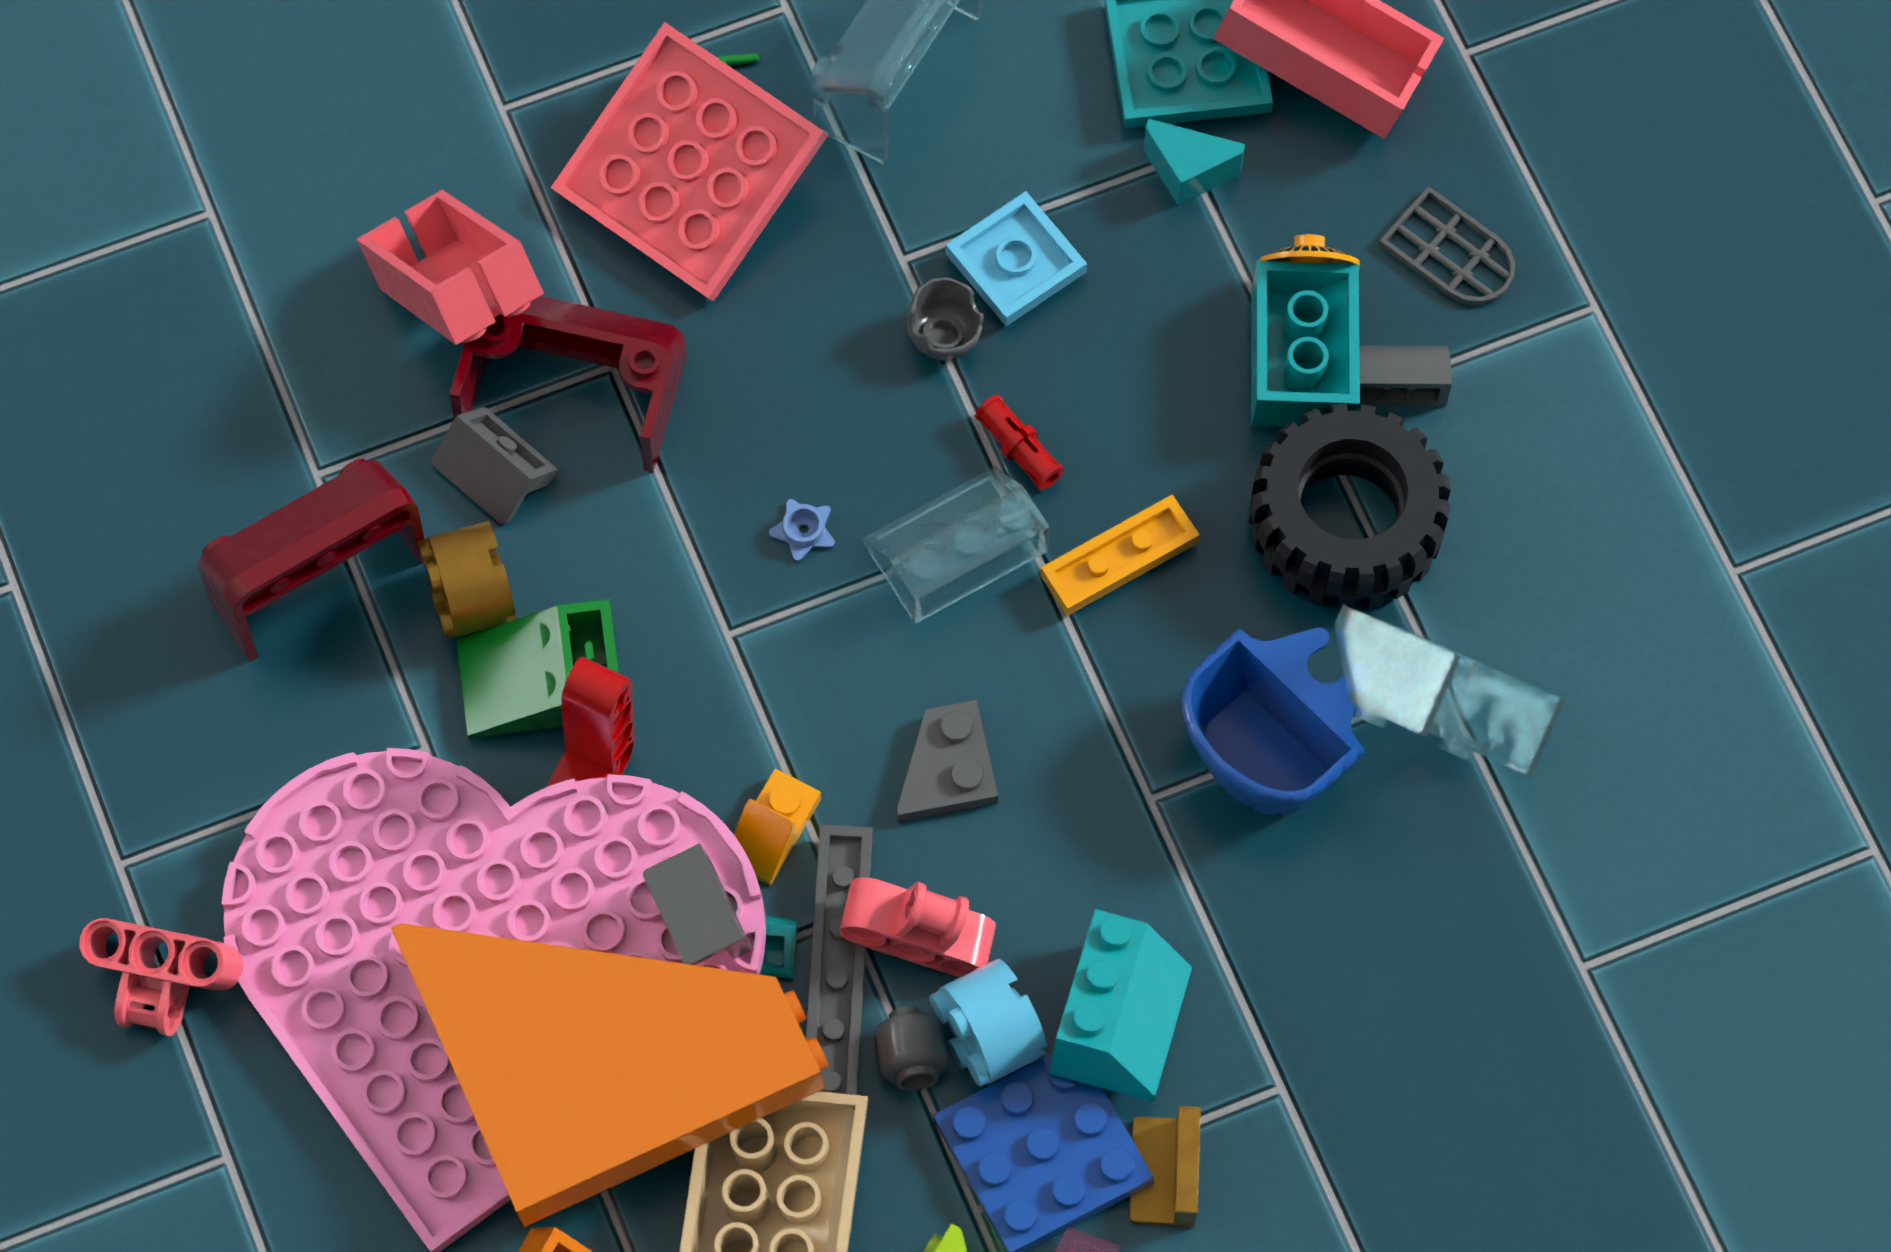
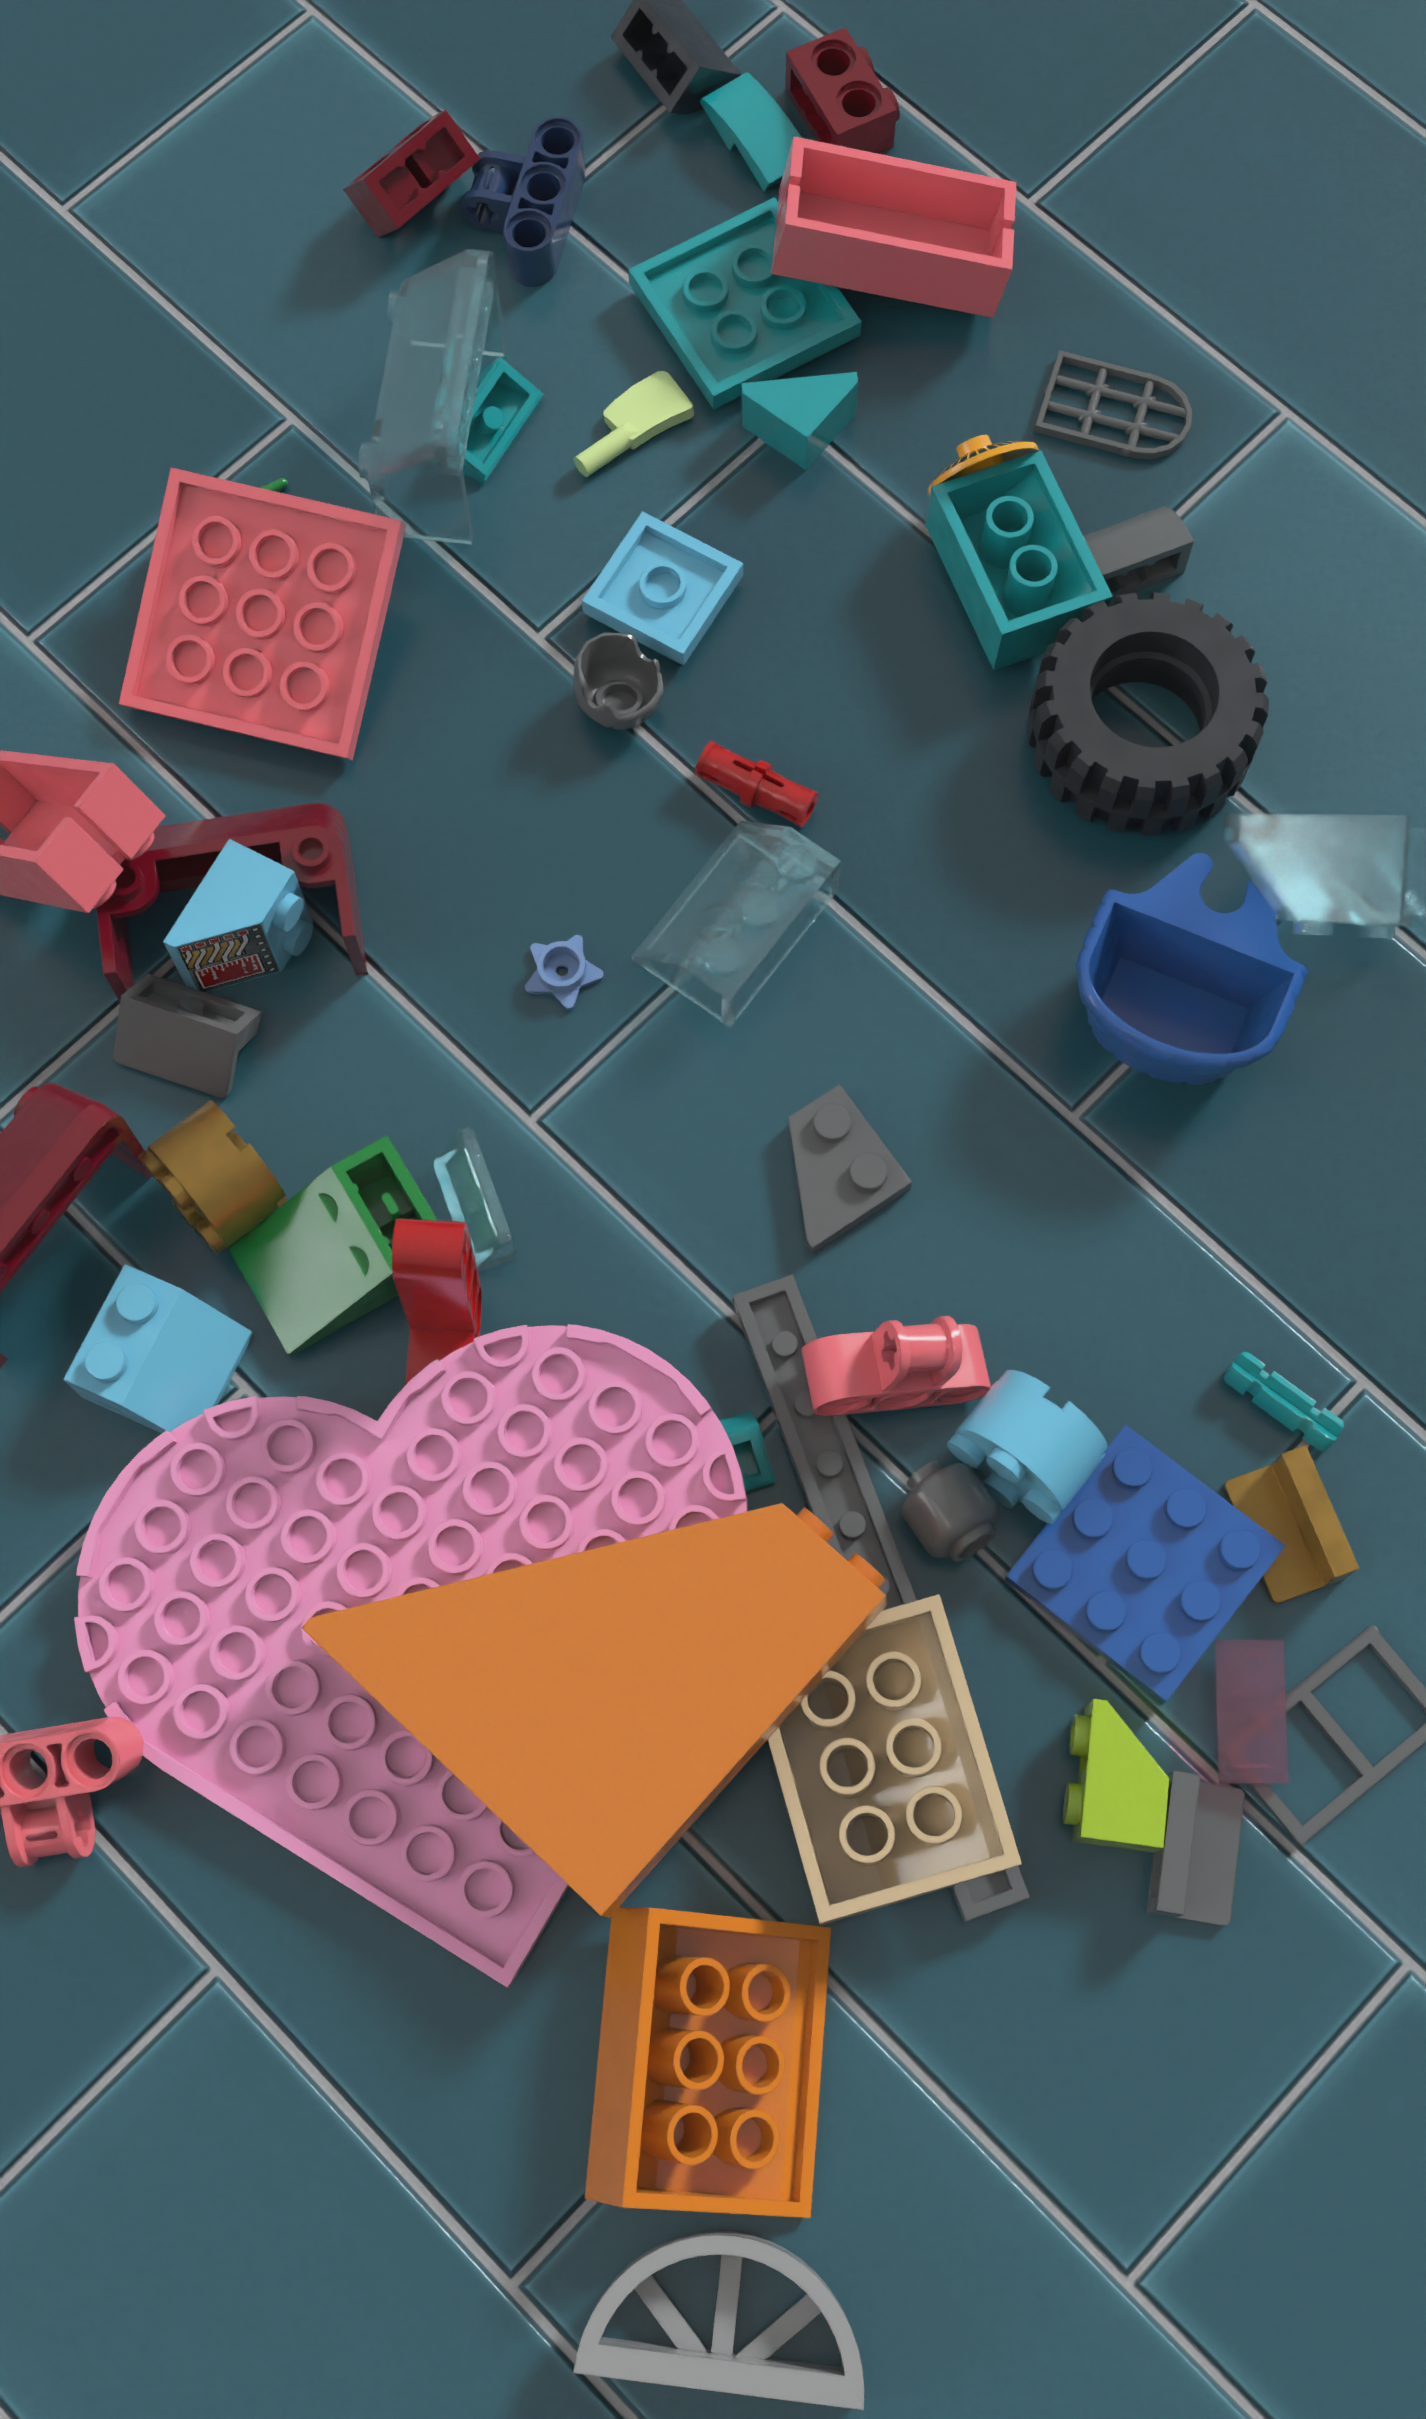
camera: 20 degrees left, 5 degrees up
dark grey panel [643,843,753,965] -> none
light orange slope [734,769,821,887] -> none
light orange plate [1040,495,1200,616] -> none
teal slope [1049,909,1192,1102] -> none
none -> medium azure slope [63,1264,254,1433]
none -> medium azure slope [163,839,313,993]
none -> teal slope [427,356,544,483]
none -> clear light blue slope [434,1127,517,1272]
none -> yellowish green piece [574,371,694,477]
none -> teal axle [1224,1352,1344,1451]

